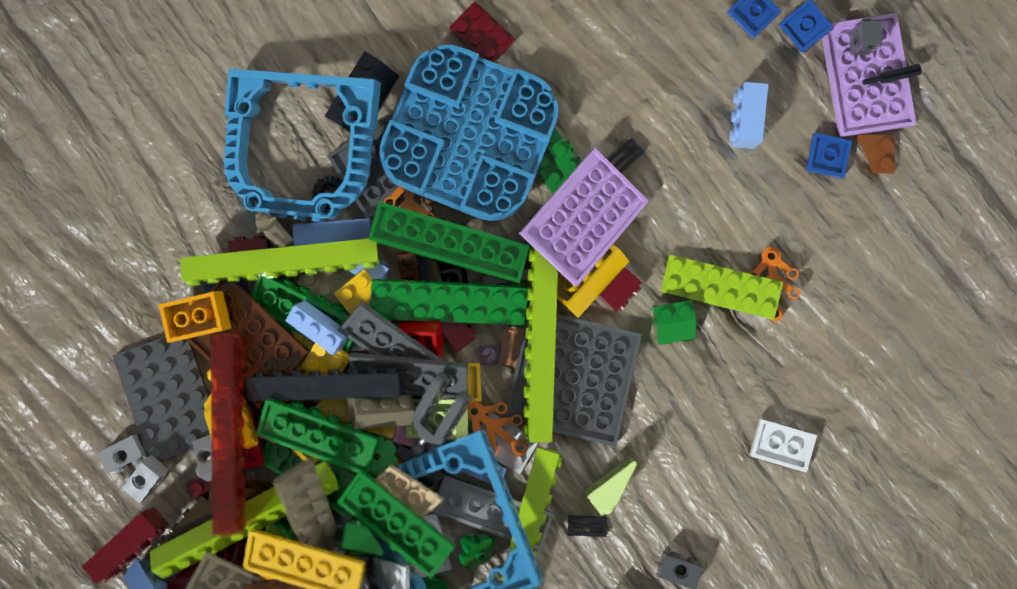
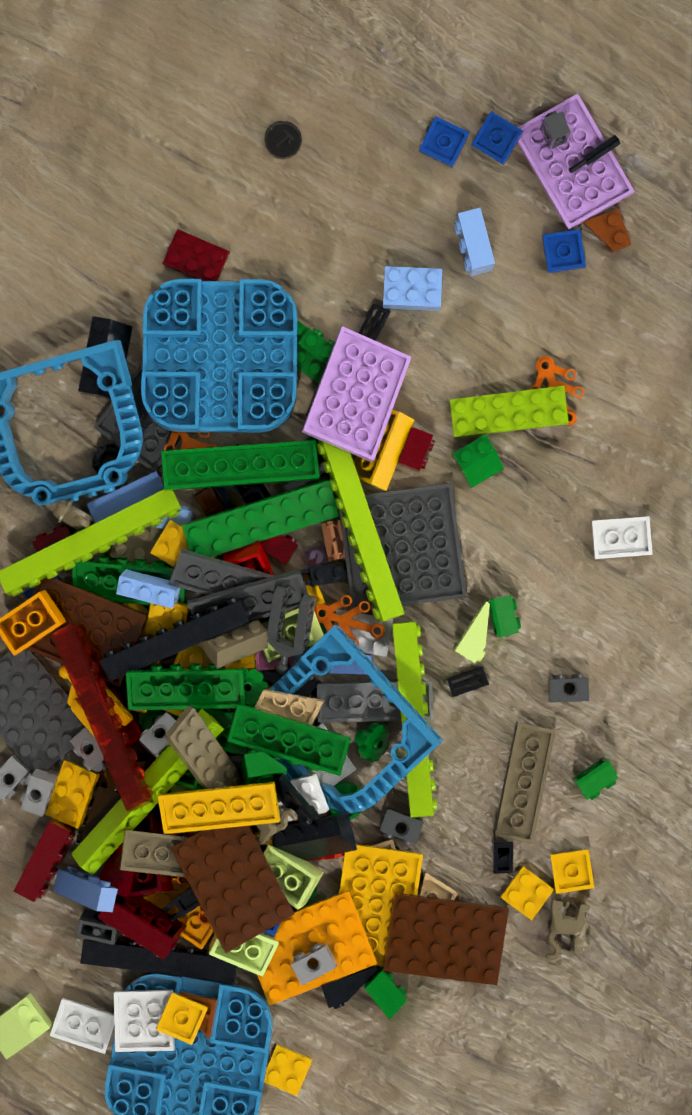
camera: 20 degrees left, 0 degrees up
none -> yellow plate [45,760,100,829]
none -> light grey brick [139,712,176,759]
none -> black hinge [300,562,348,587]
none -> light blue brick [383,266,442,311]
none -> green slope [487,595,521,638]

